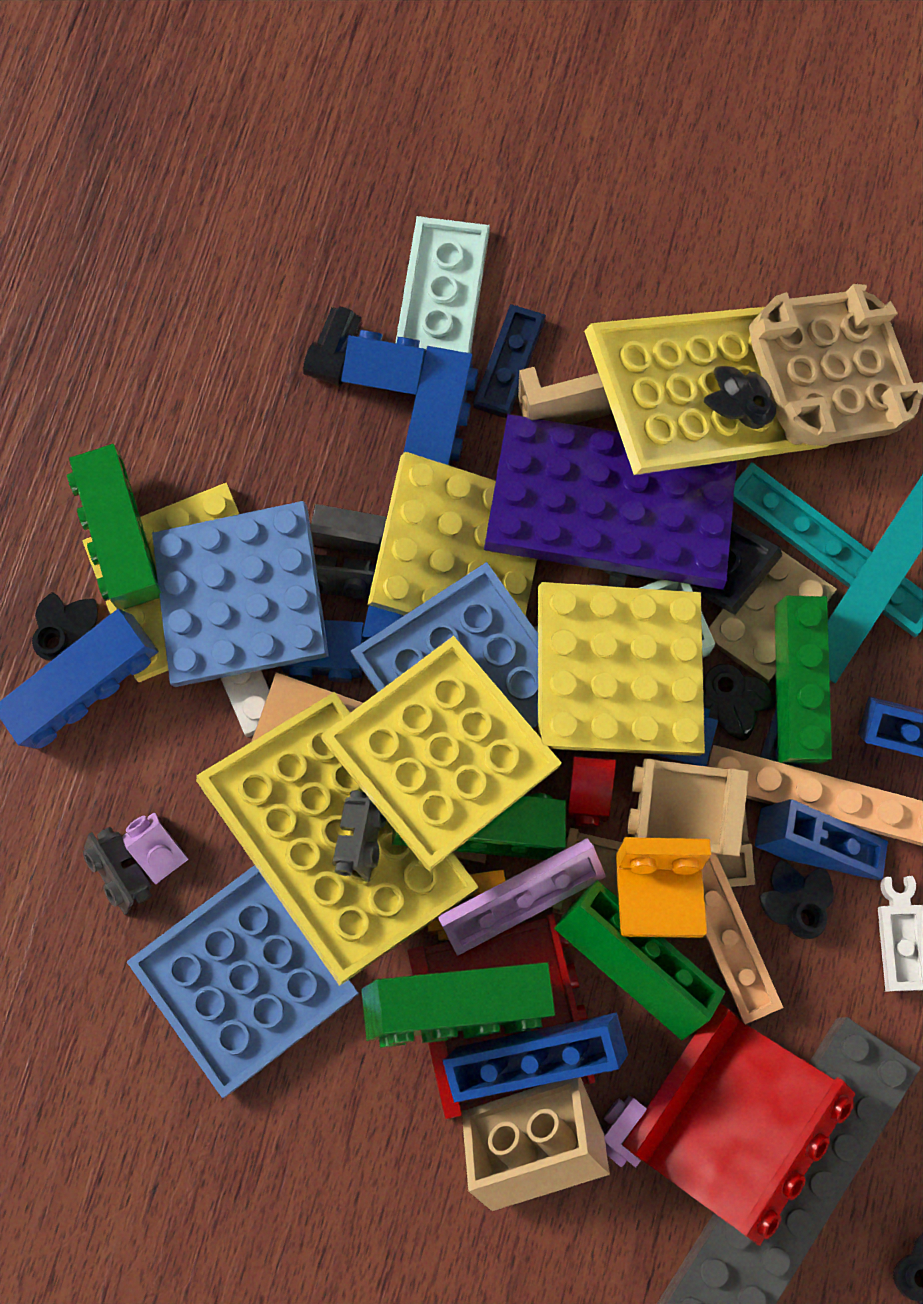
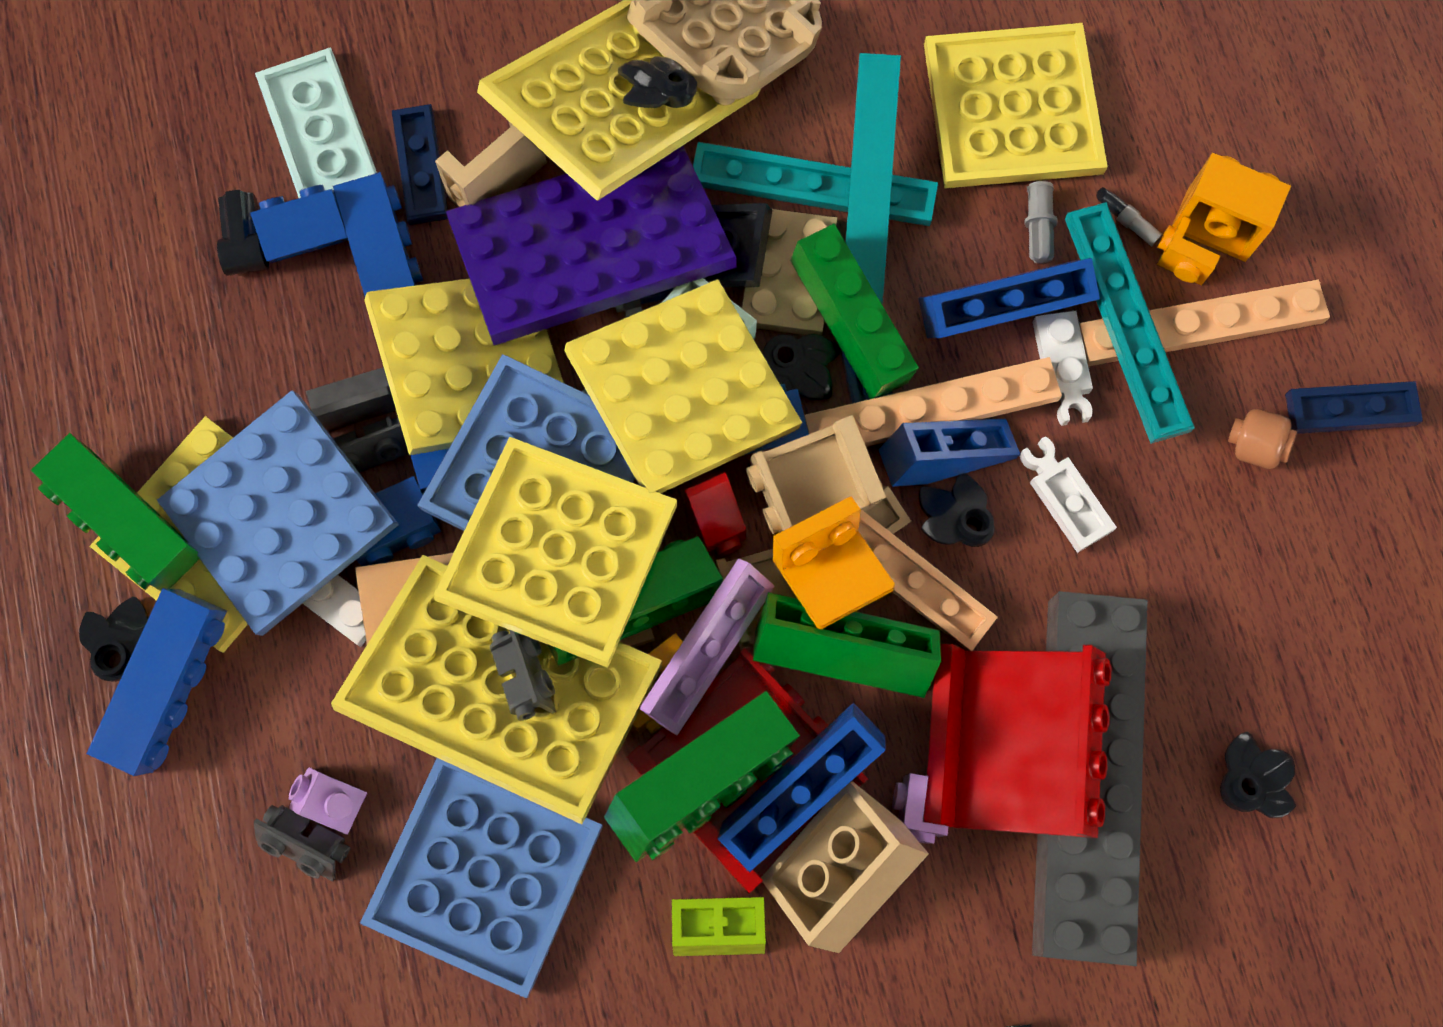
camera: 35 degrees left, 0 degrees up
none -> lime hinge [672,897,766,956]

